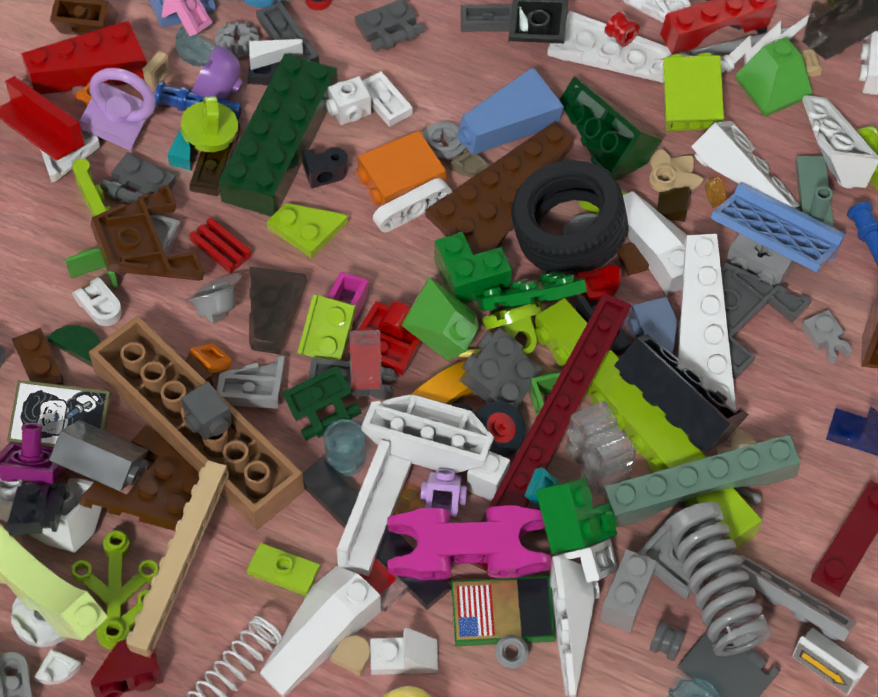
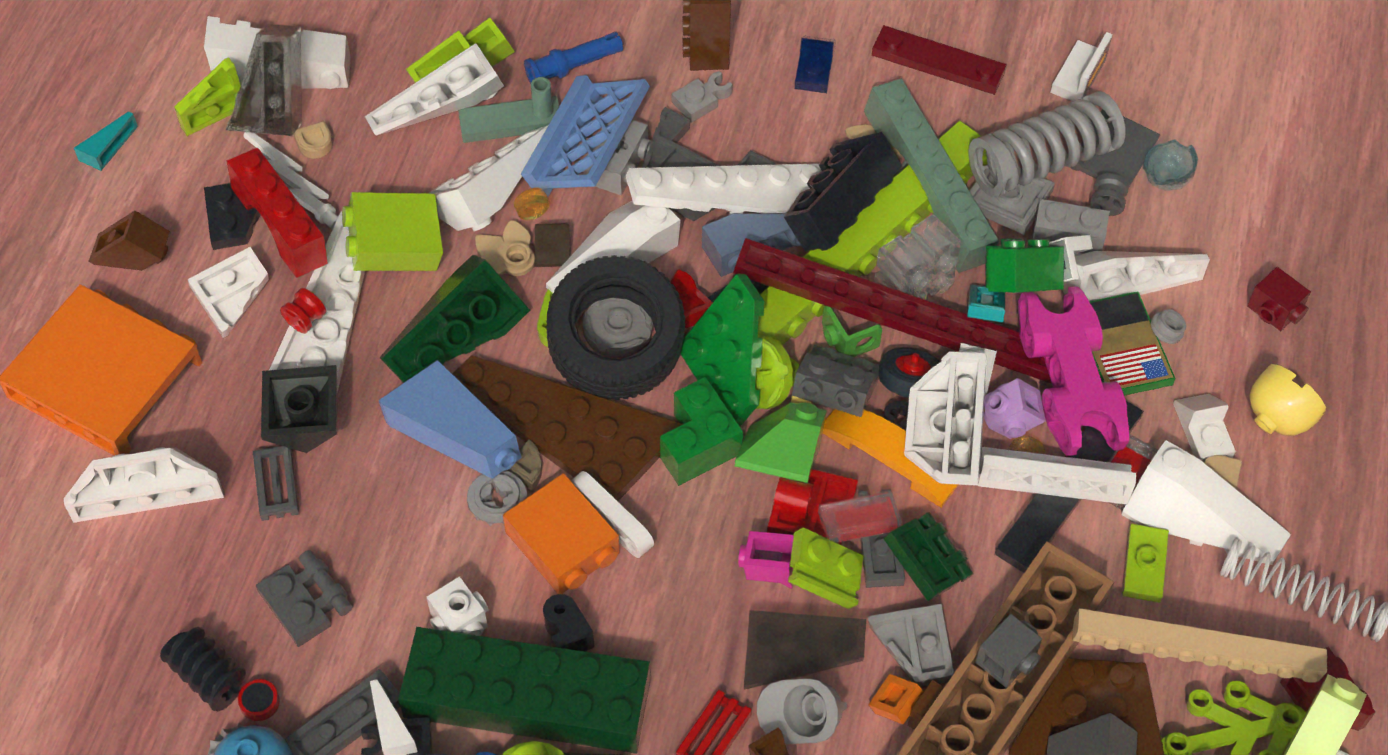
camera: 100 degrees left, 0 degrees up
lime wing [267,203,348,259] -> none
clear light blue wheel [324,419,366,476] -> none
white plate [362,72,413,127] -> none
light grey plate [734,554,857,642] -> none
bright green slope [735,37,813,117] -> none

